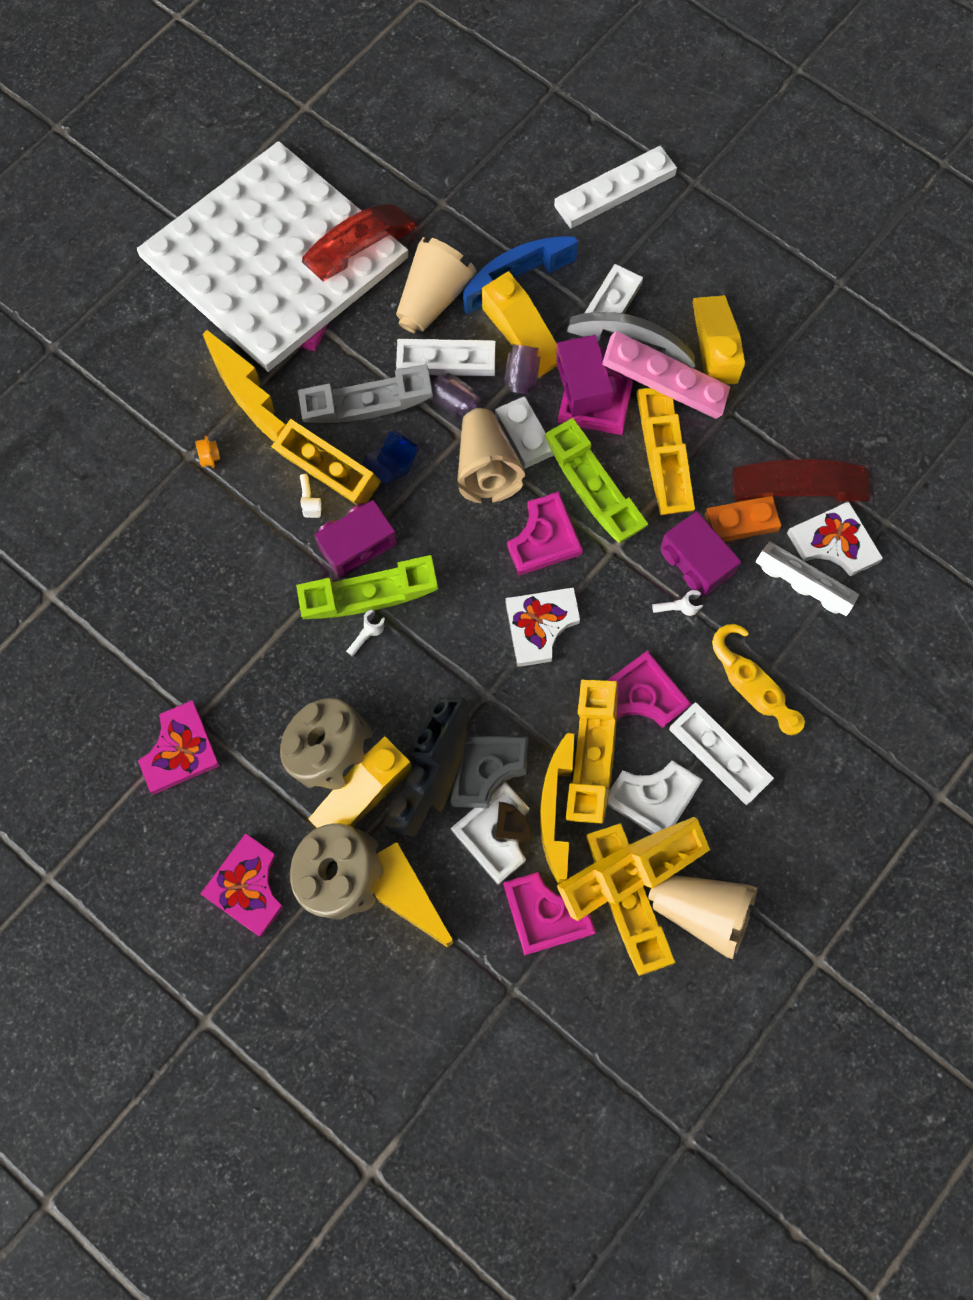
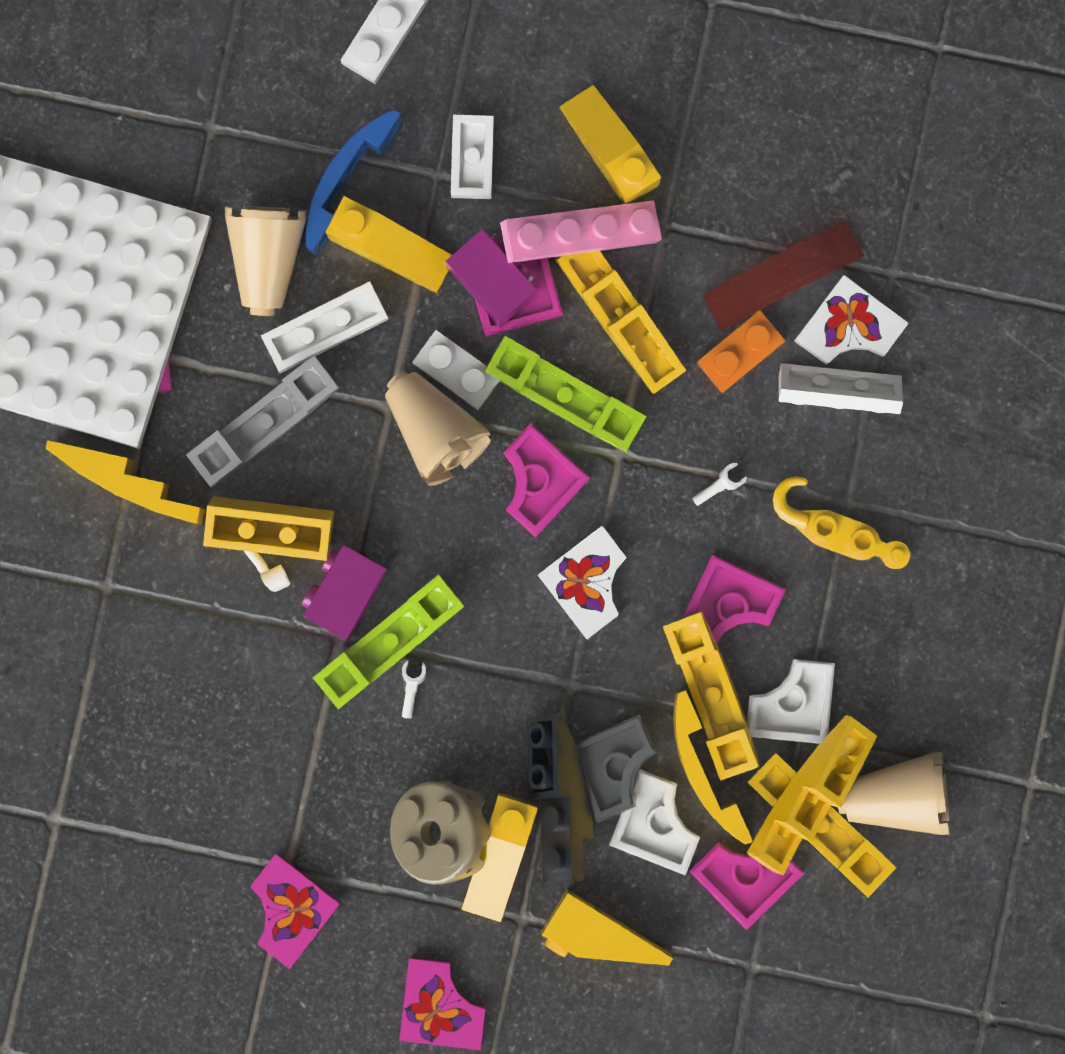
camera: 30 degrees left, 15 degrees up
light orange plate [195,435,220,468] -> none
dark tan plate [290,823,383,920] -> none
clear red slope [302,204,417,282] -> none
clear blue bracket [361,430,419,484] -> none
clear purple brick [431,373,481,418] -> none
dark brown tile [496,801,533,843] -> none
clear purple brick [503,344,541,394] -> none
light grey slope [567,312,695,368] -> none
magenta brick [660,511,741,597] -> none
white plate [669,702,774,806] -> none

